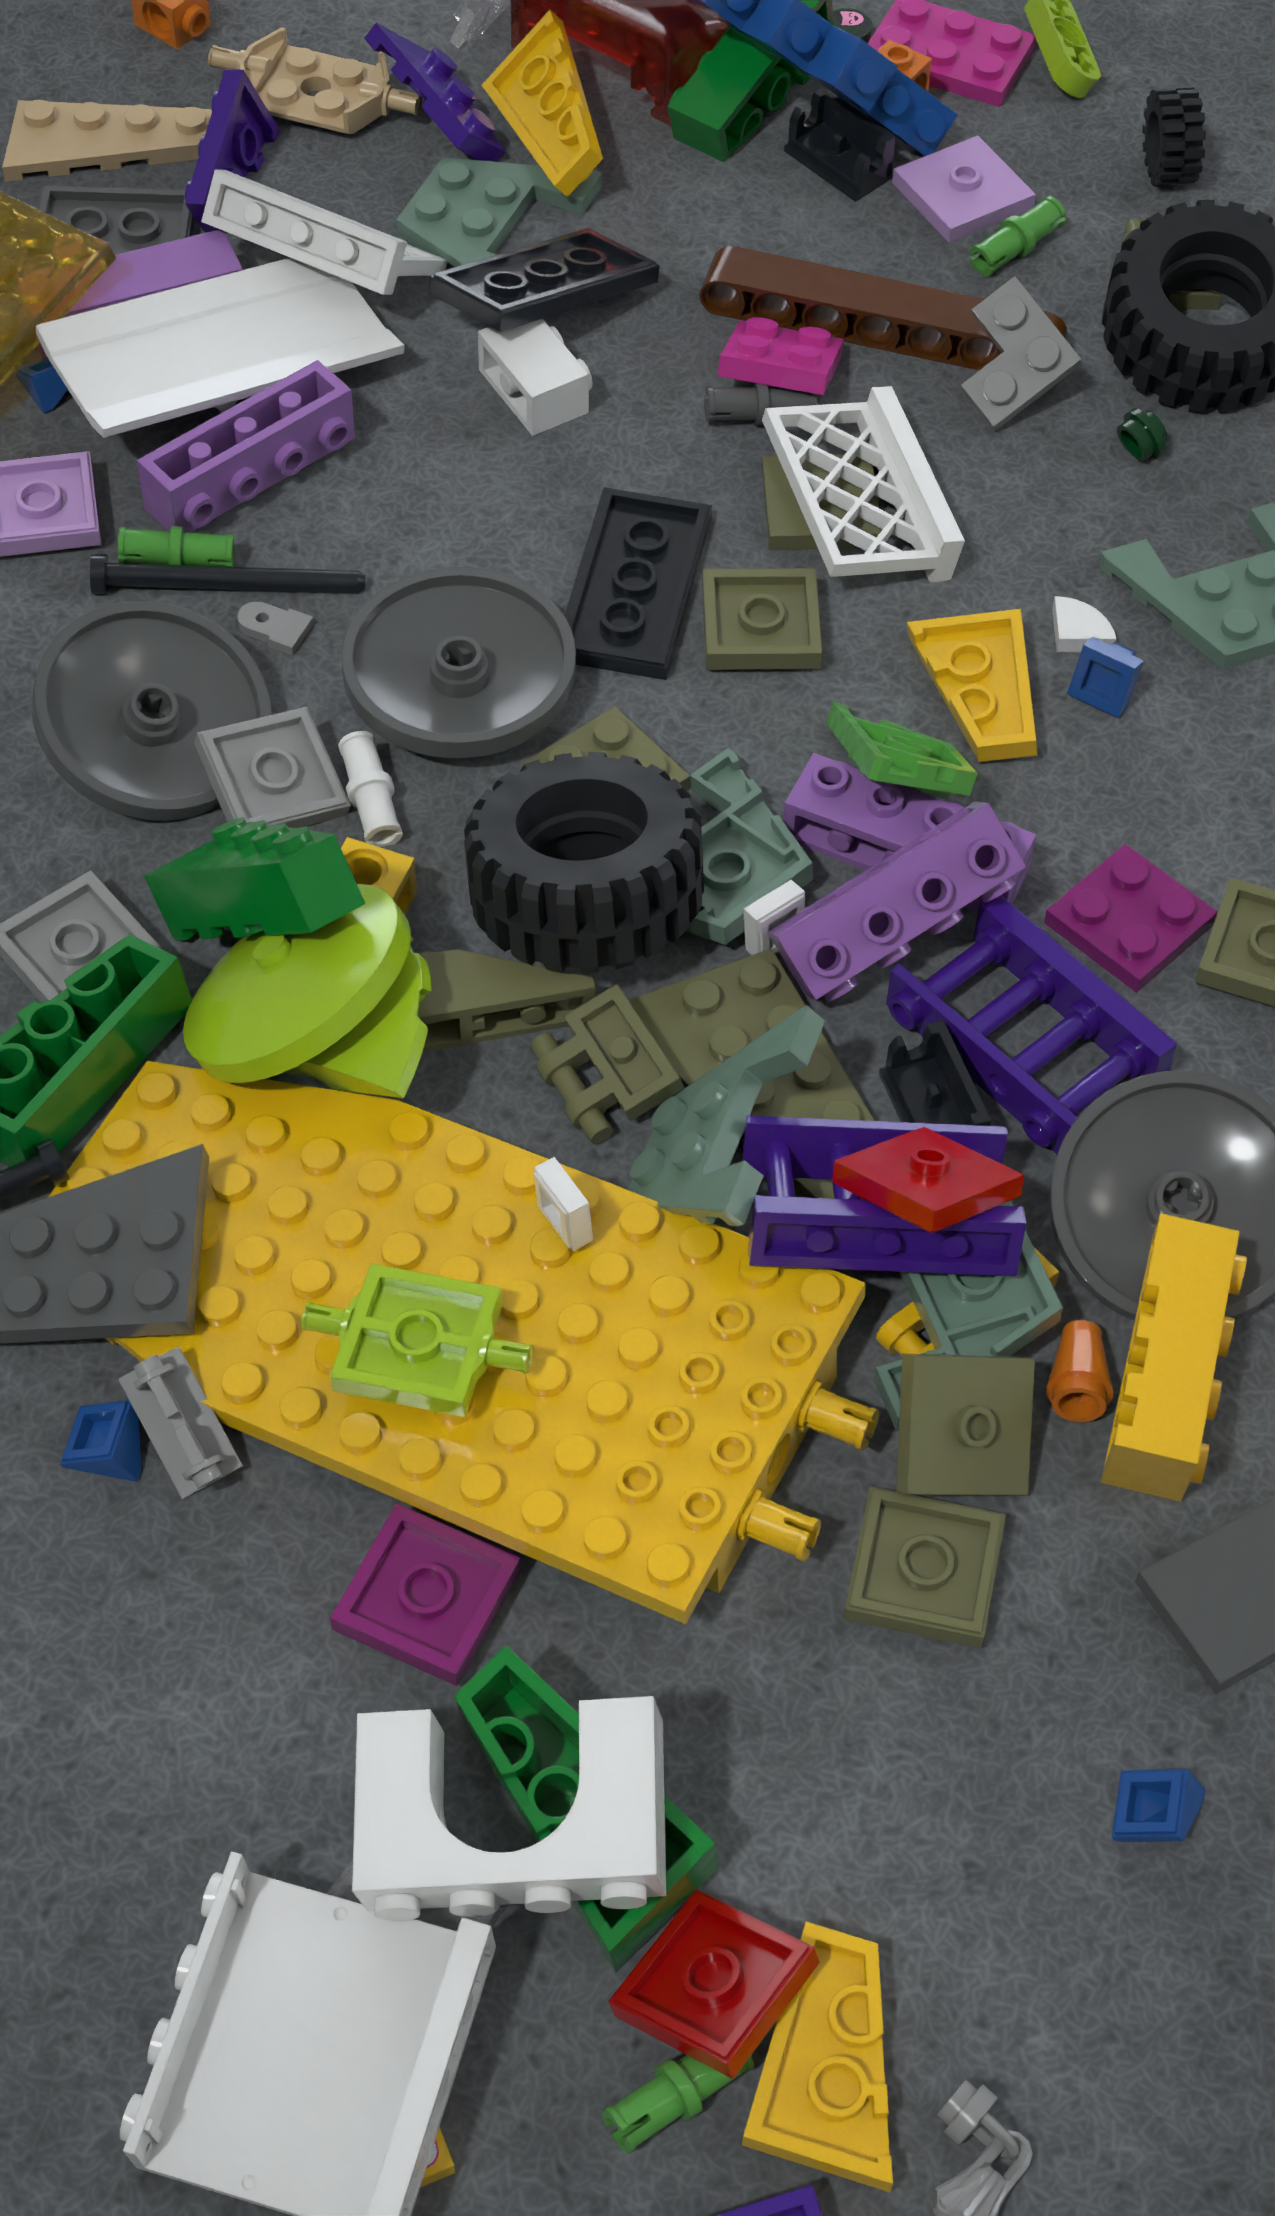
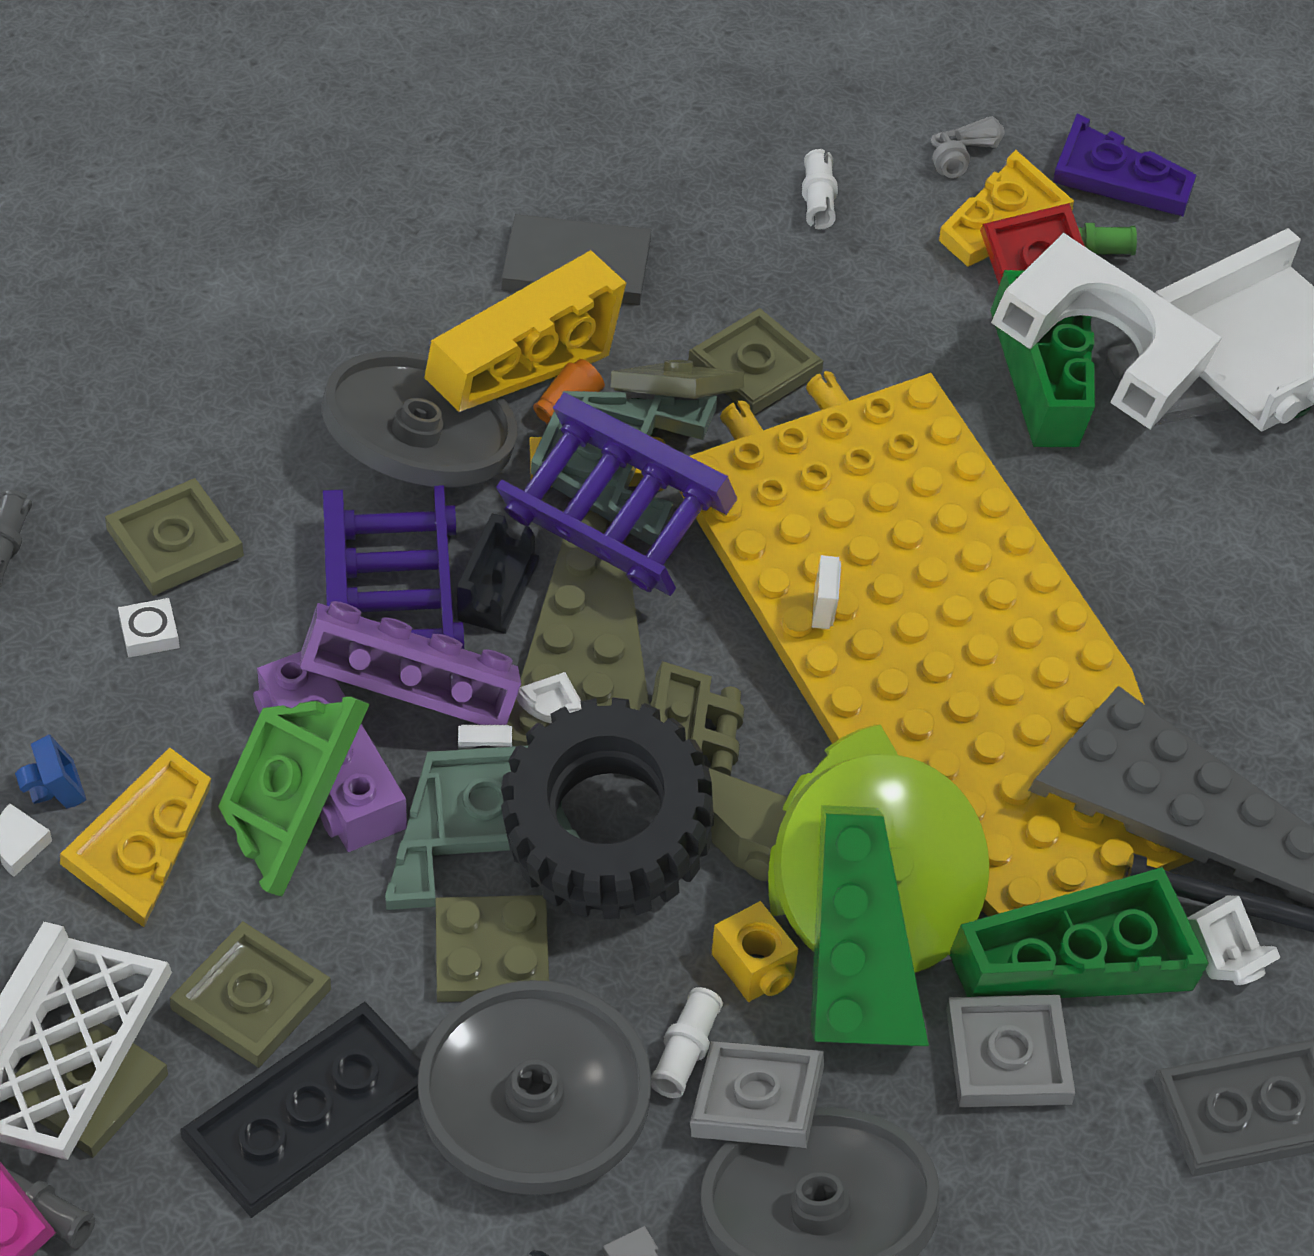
camera: 145 degrees left, 5 degrees down
blue slope [60,1400,142,1481] -> none
light grey hinge [118,1346,243,1499] -> none
lime plate [301,1263,533,1417] -> none
magenta plate [330,1503,521,1686] -> none
sand green wing [627,1006,825,1226] -> none
red plate [832,1127,1024,1233] -> none
magenta plate [1044,844,1218,993] -> none
blue slope [1112,1769,1205,1842] -> none
none -> white tile [118,598,180,658]
none -> white tile [517,672,581,723]
none -> white pin [802,149,838,229]

